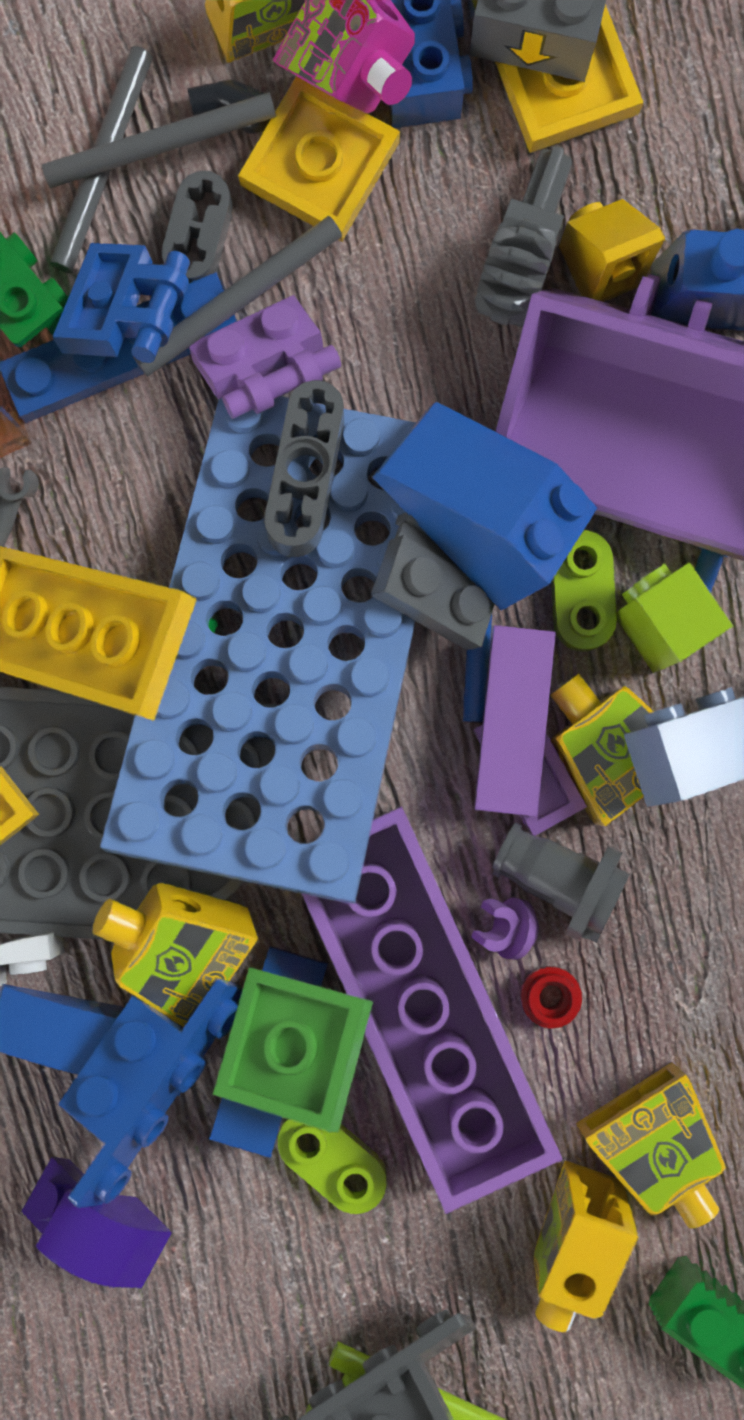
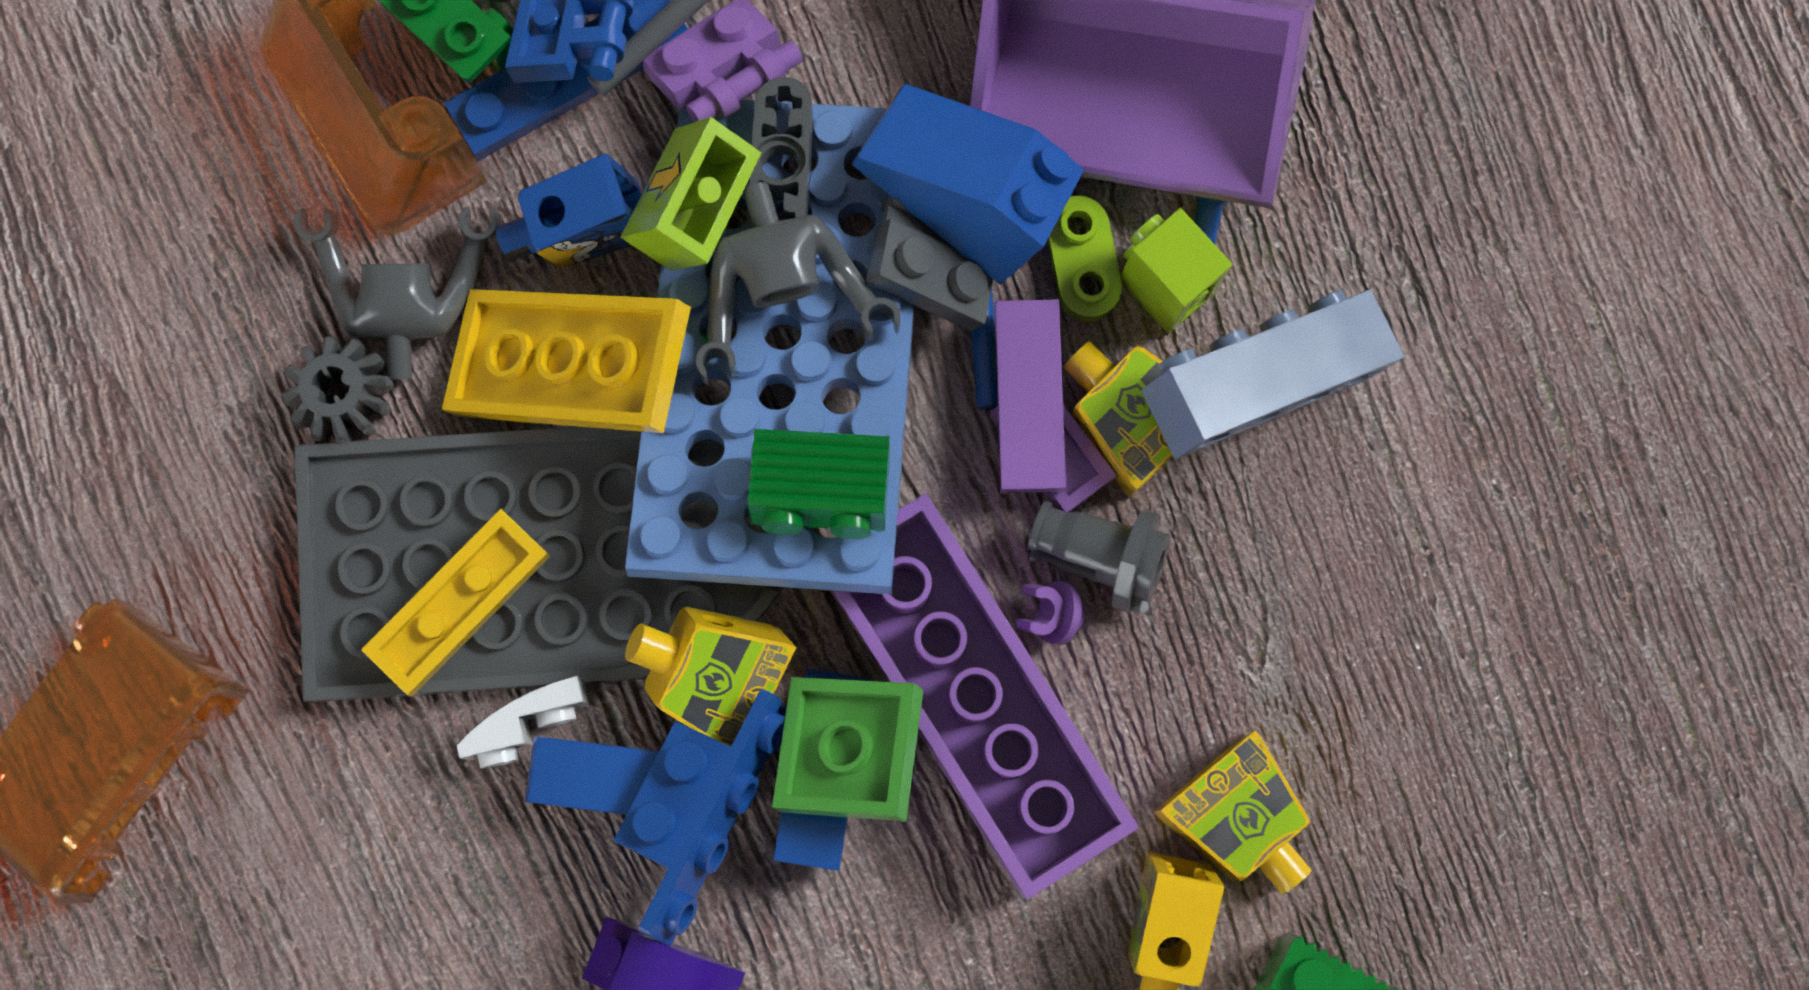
camera: 15 degrees left, 5 degrees down
lime plate [278,1118,386,1214] -> none
red plate [520,966,582,1029] -> none
none -> blue torso [496,153,642,268]
none -> lime brick [620,117,762,271]
none -> dark grey piece [696,182,901,384]
none -> green brick [748,429,890,539]

